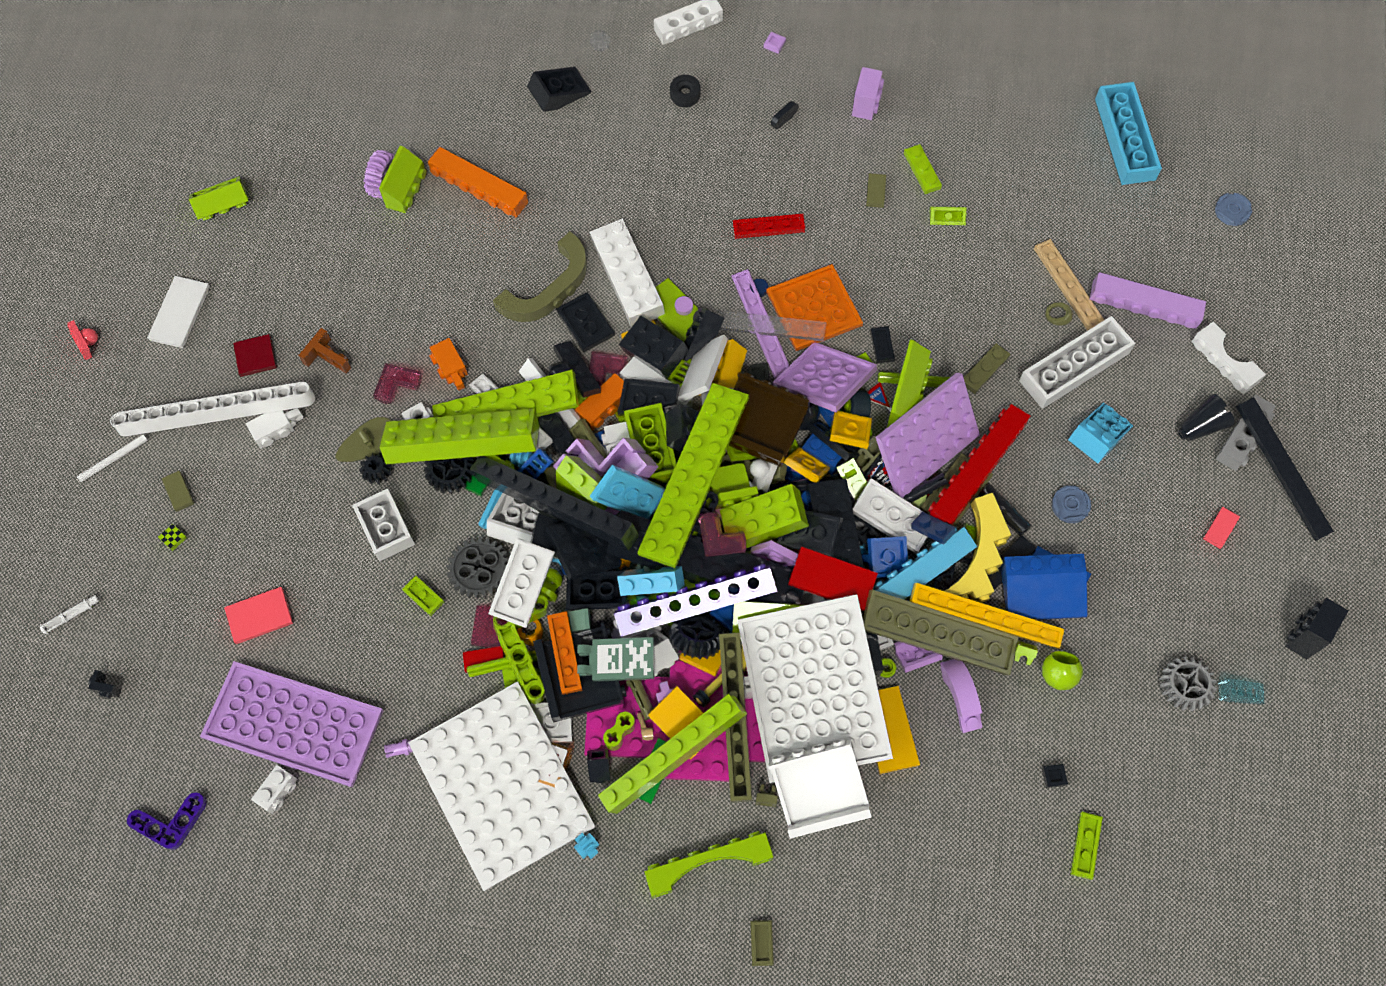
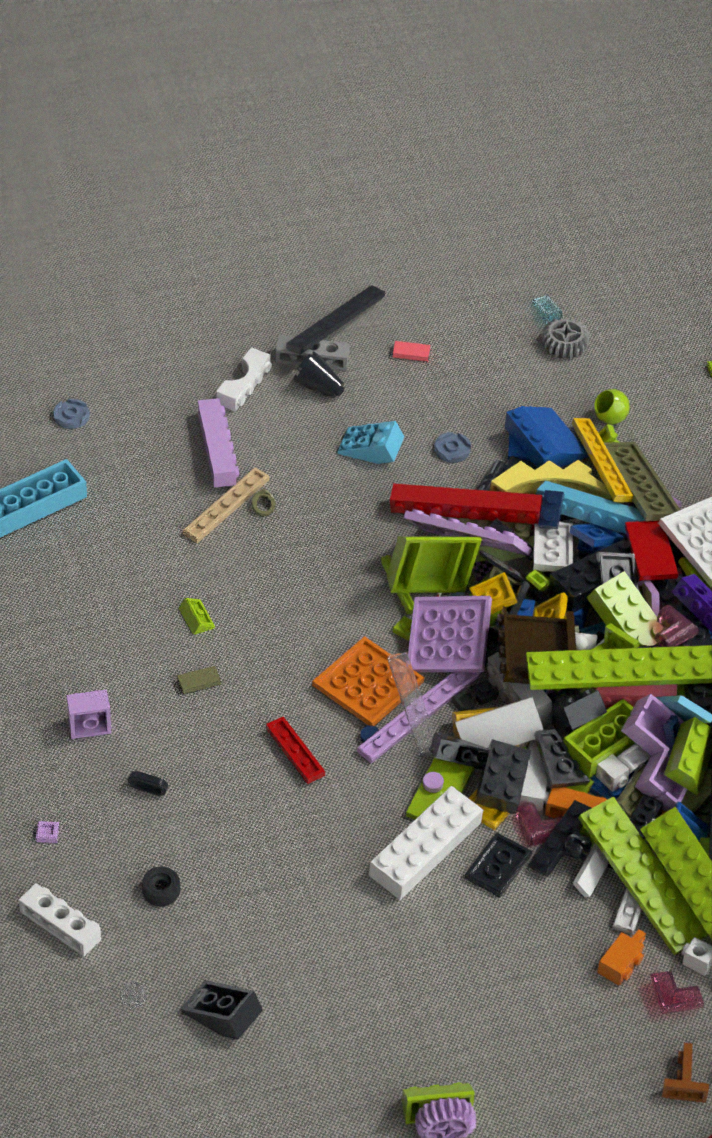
camera: 120 degrees left, 20 degrees down
orange brick [428,147,528,218] -> none
olive arch [493,231,587,322] -> none
black tile [870,326,895,364] -> none
lime plate [904,144,942,194] -> none
lavender arch [940,659,982,733] -> none
olive plate [964,343,1011,394] -> none
white brick [1019,316,1135,409] -> none
black plate [1042,764,1068,788] -> none
black brick [1285,597,1349,660] -> none

